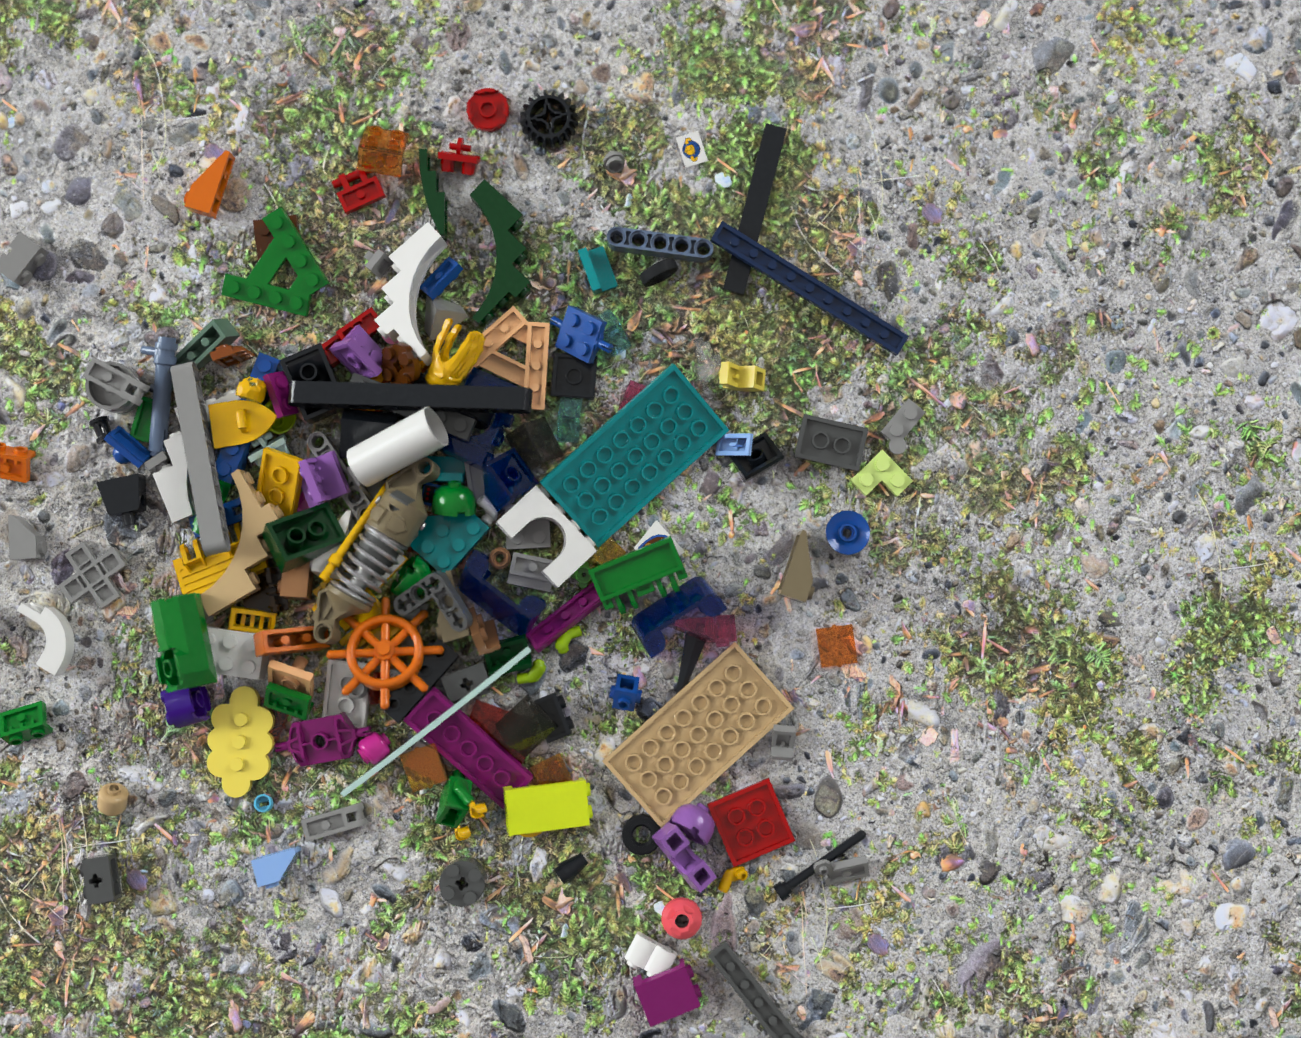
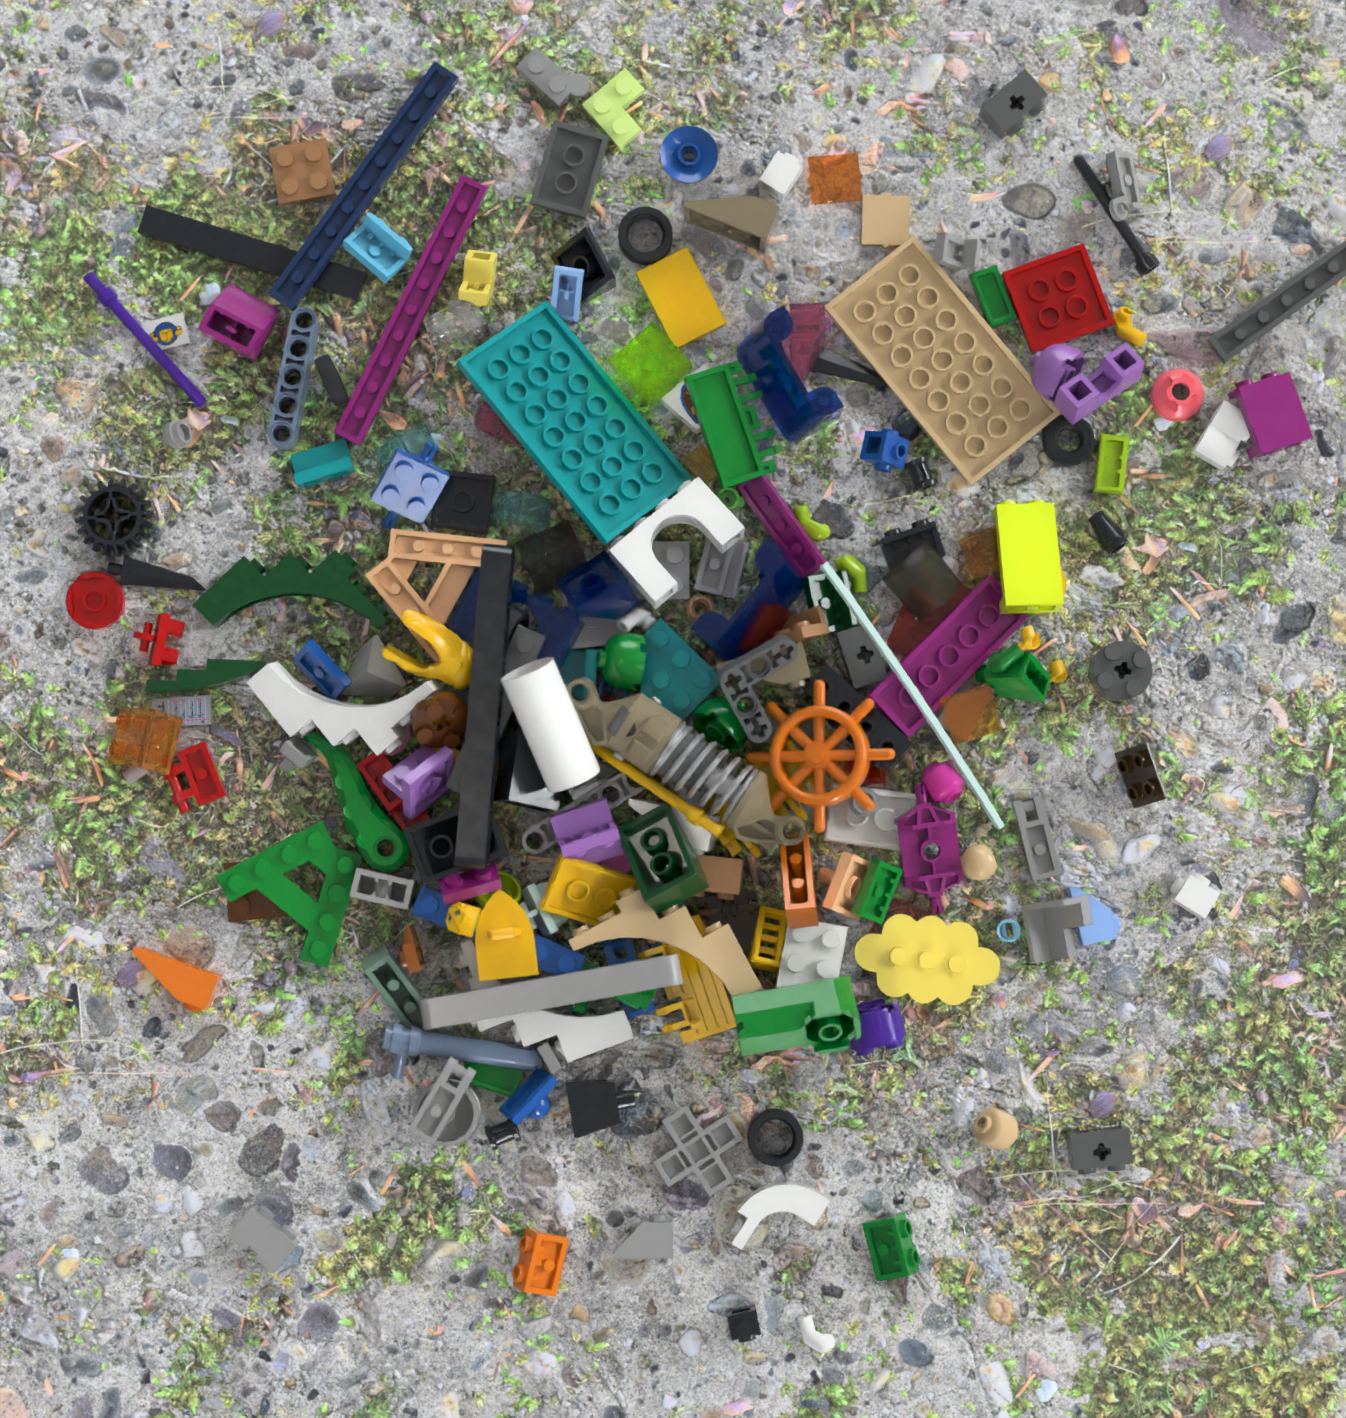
camera: 90 degrees left, 0 degrees up
none -> dark purple bar [83,272,207,408]
none -> black bar [107,556,207,591]
none -> light grey tile [151,695,213,728]
none -> magenta slope [198,284,282,362]
none -> medium nougat plate [269,138,337,207]
none -> green animal [304,732,410,871]
none -> magenta plate [333,175,488,447]
none -> medium azure bracket [342,212,413,284]
none -> light grey brick [349,868,417,910]
none -> clear neon green brick [610,321,692,409]
none -> black tyre [618,207,673,265]
none -> yellow tile [636,247,727,351]
none -> clear red piece [738,602,791,652]
none -> black tyre [747,1108,804,1167]
none -> white brick [758,151,802,202]
none -> tan piece [861,192,910,249]
none -> black bush [904,456,938,493]
none -> tan piece [961,843,997,881]
none -> green tile [968,264,1017,329]
none -> dark grey brick [979,69,1048,140]
none -> light grey panel [1021,895,1093,964]
none -> lime plate [1093,433,1130,496]
none -> dark brown hinge [1114,742,1168,808]
none -> white brick [1169,873,1220,918]

